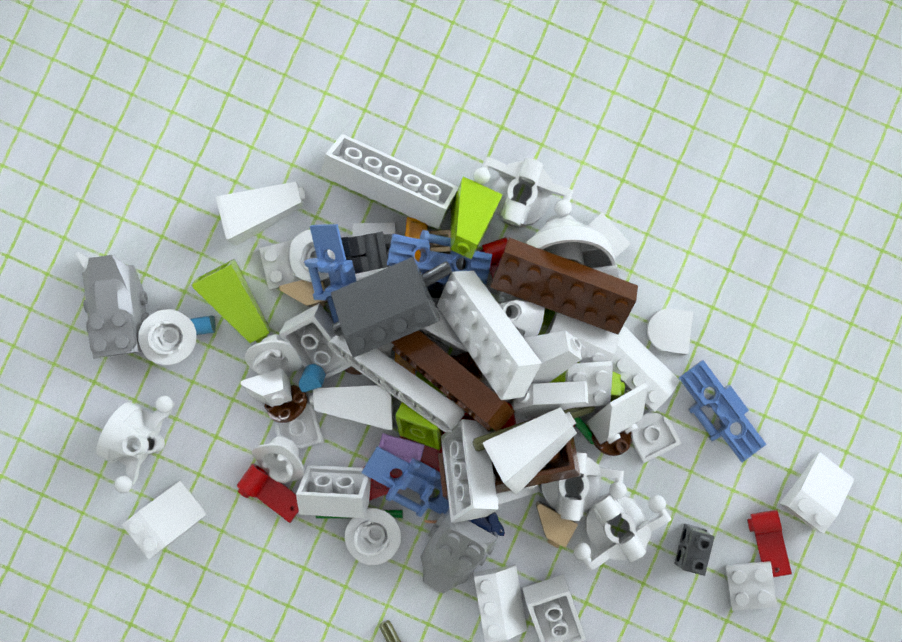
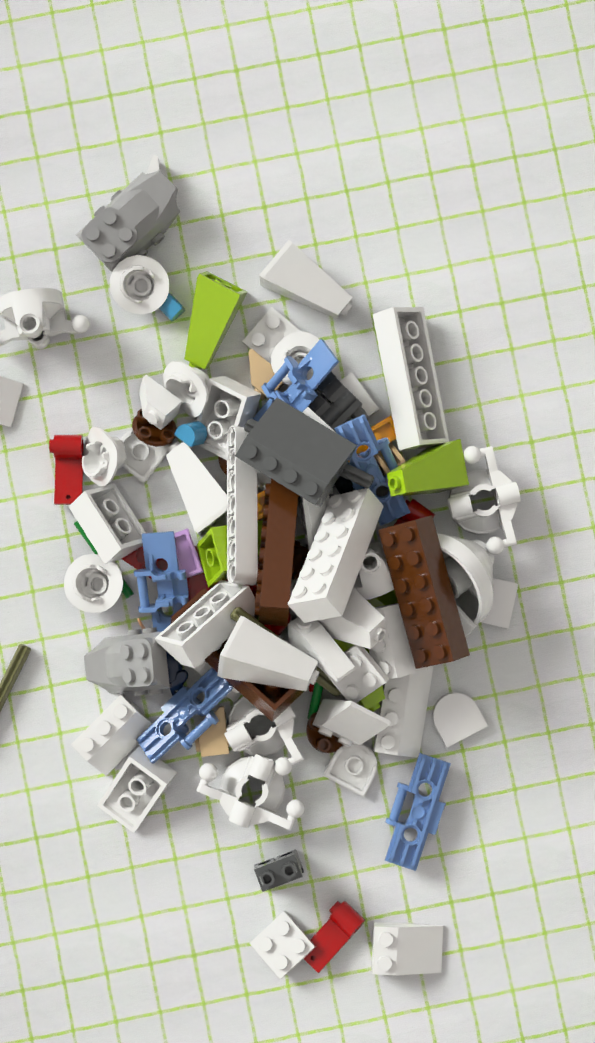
camera: 55 degrees right, 0 degrees up
none -> medium blue piece [136,668,233,764]

